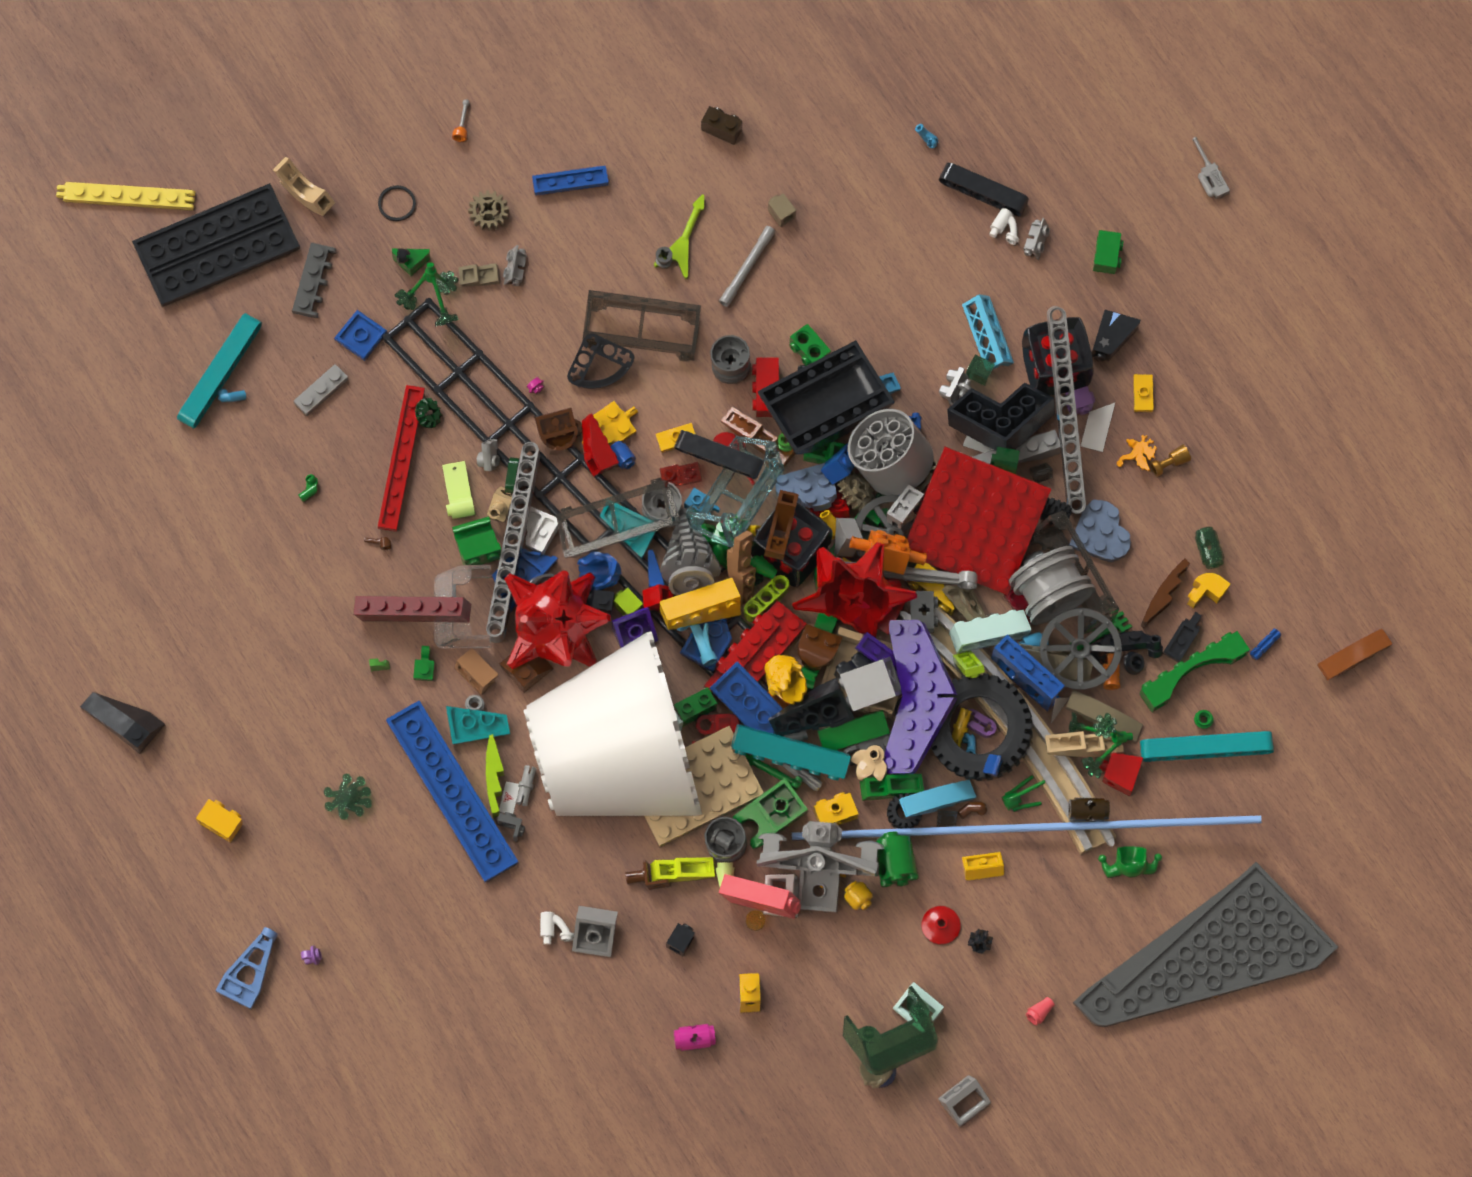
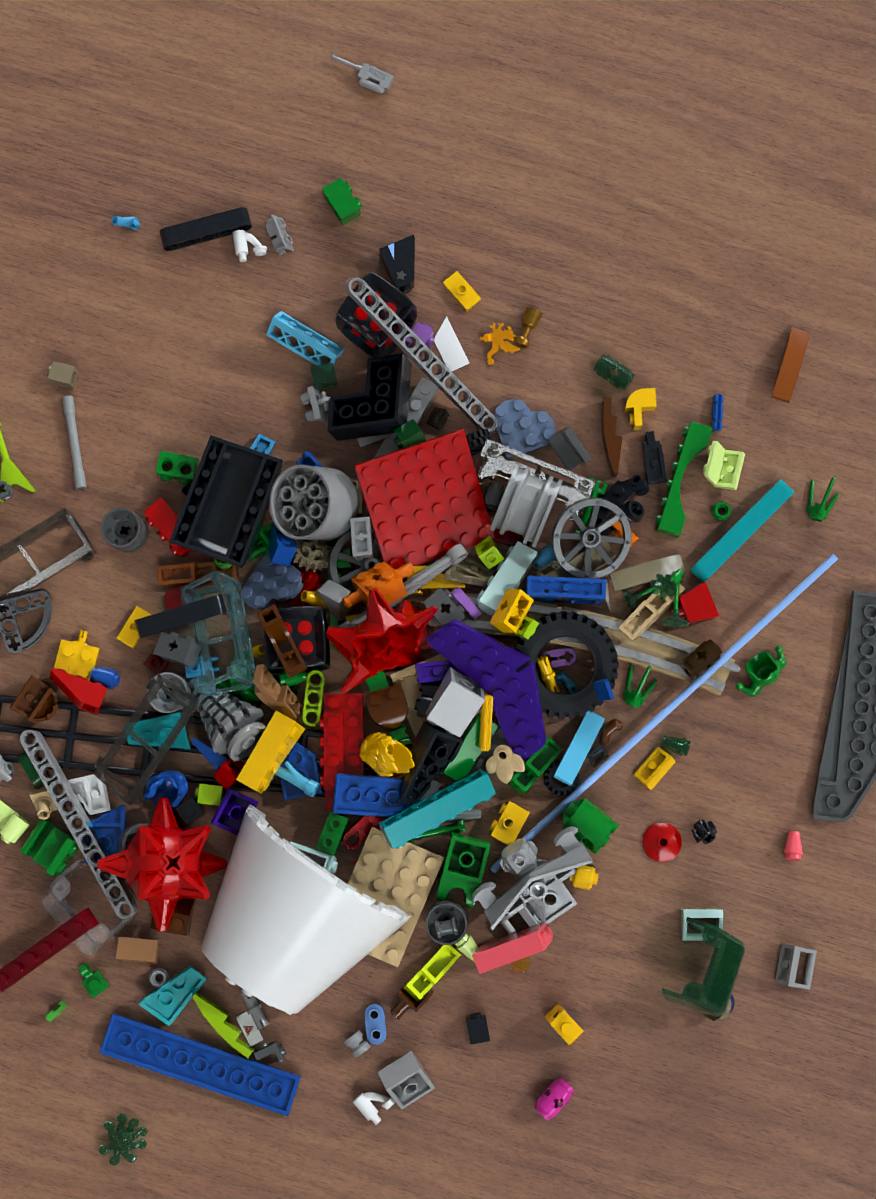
camera: 35 degrees left, 10 degrees up
none -> dark grey brick [153,631,202,668]
none -> light grey wheel [343,1030,371,1058]
none -> medium blue plate [365,1003,387,1045]
none -> medium lavender beam [450,586,481,620]
none -> lime brick [474,536,504,570]
none -> yellow axle [479,694,493,751]
none -> yellow brick [490,589,534,633]
none -> dark grey panel [548,427,592,471]
none -> clear green cone [661,736,691,757]
none -> yellowish green bracket [703,441,745,490]
none -> green plant [806,477,839,522]

